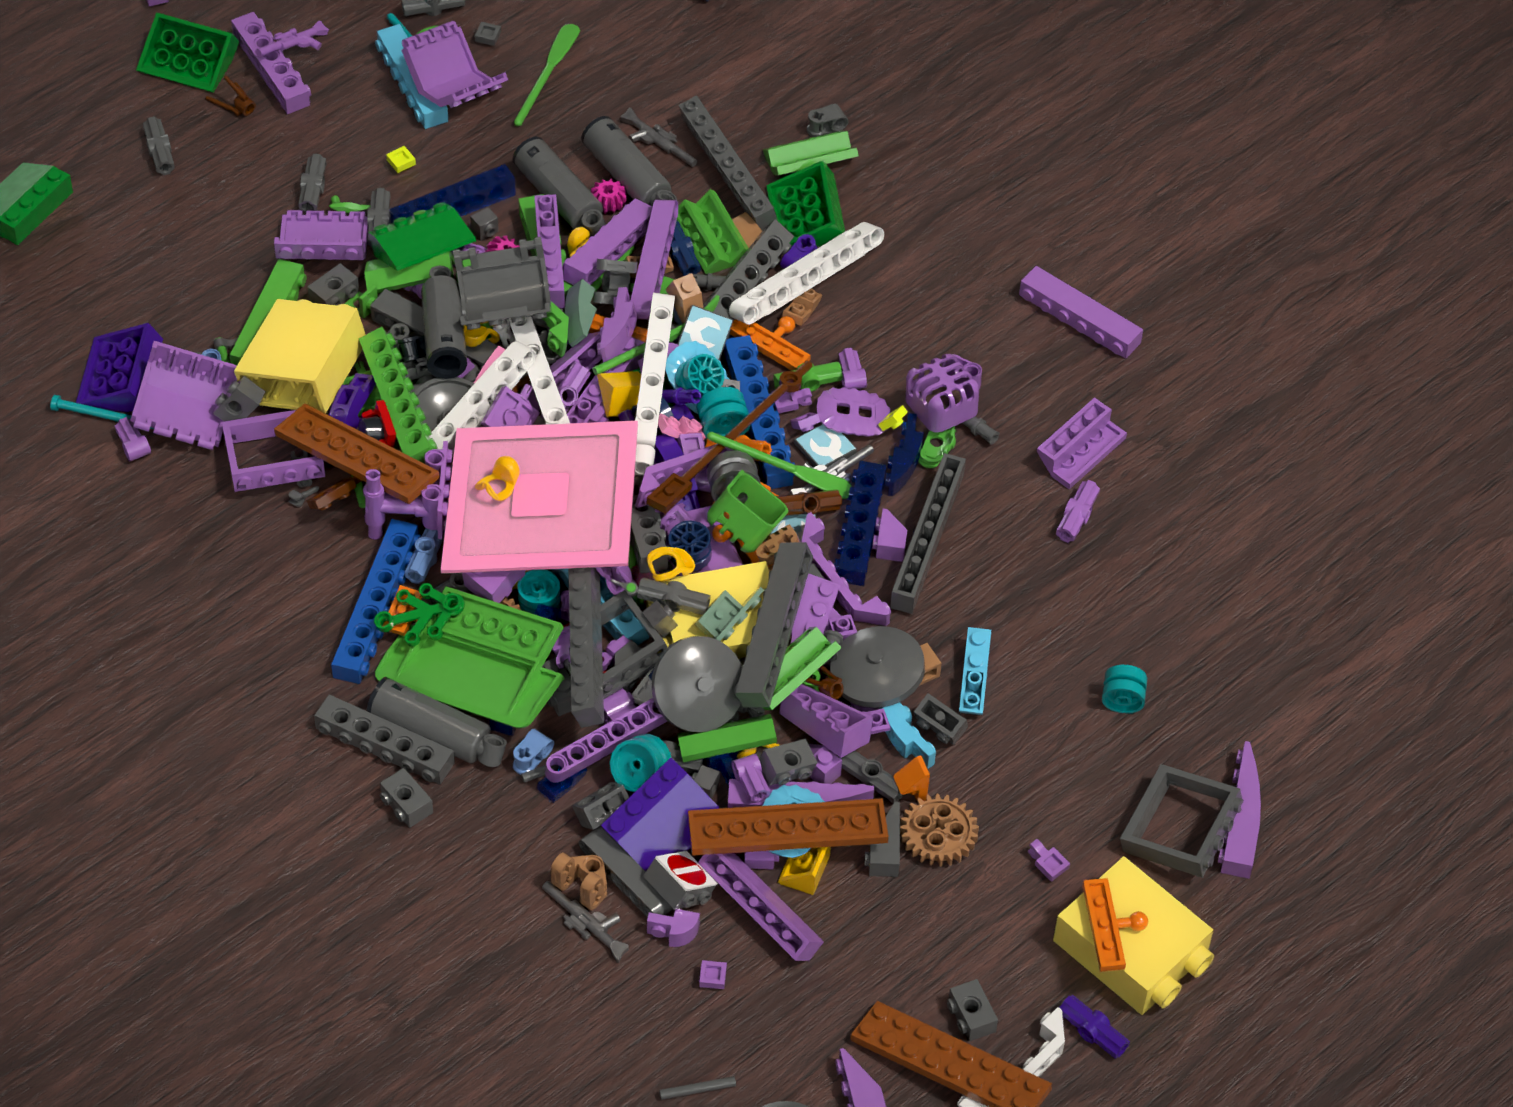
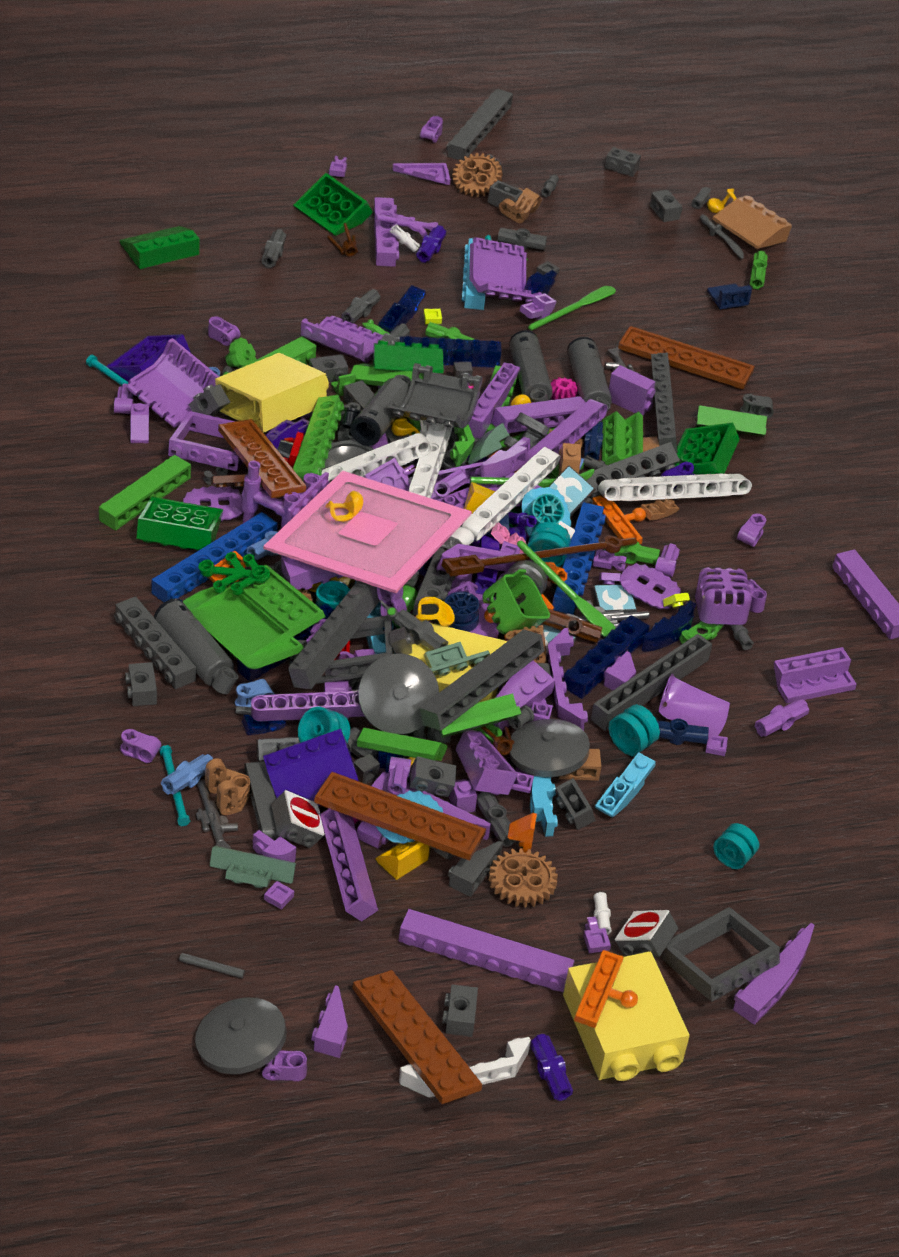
camera: 25 degrees right, 10 degrees down
none -> bright green brick [99,455,191,531]
none -> medium lavender piece [120,729,161,763]
none -> medium lavender slope [131,403,149,443]
none -> green slope [136,497,224,551]
none -> teal bar [159,745,190,826]
none -> medium blue piece [161,754,213,795]
none -> medium lavender piece [183,486,244,521]
none -> medium lavender piece [208,316,241,346]
none -> sand green bracket [210,846,296,888]
none -> bright green plant [226,338,257,369]
none -> clear blue slope [378,285,426,332]
none -> white pin [390,224,420,252]
none -> medium lavender brick [399,909,574,993]
none -> dark purple piece [417,225,446,263]
none -> bright green piece [425,322,476,353]
none -> medium lavender brick [520,293,556,320]
none -> clear blue brick [524,270,557,295]
none -> white pin [593,892,611,935]
none -> teal wheel [608,704,660,756]
none -> medium lavender brick [609,365,656,415]
none -> piece [615,910,678,957]
none -> dark orange plate [618,326,755,389]
none -> dark blue piece [657,719,709,745]
none -> medium lavender piece [659,674,730,736]
none -> medium lavender tile [705,734,728,756]
none -> medium lavender piece [737,514,766,547]

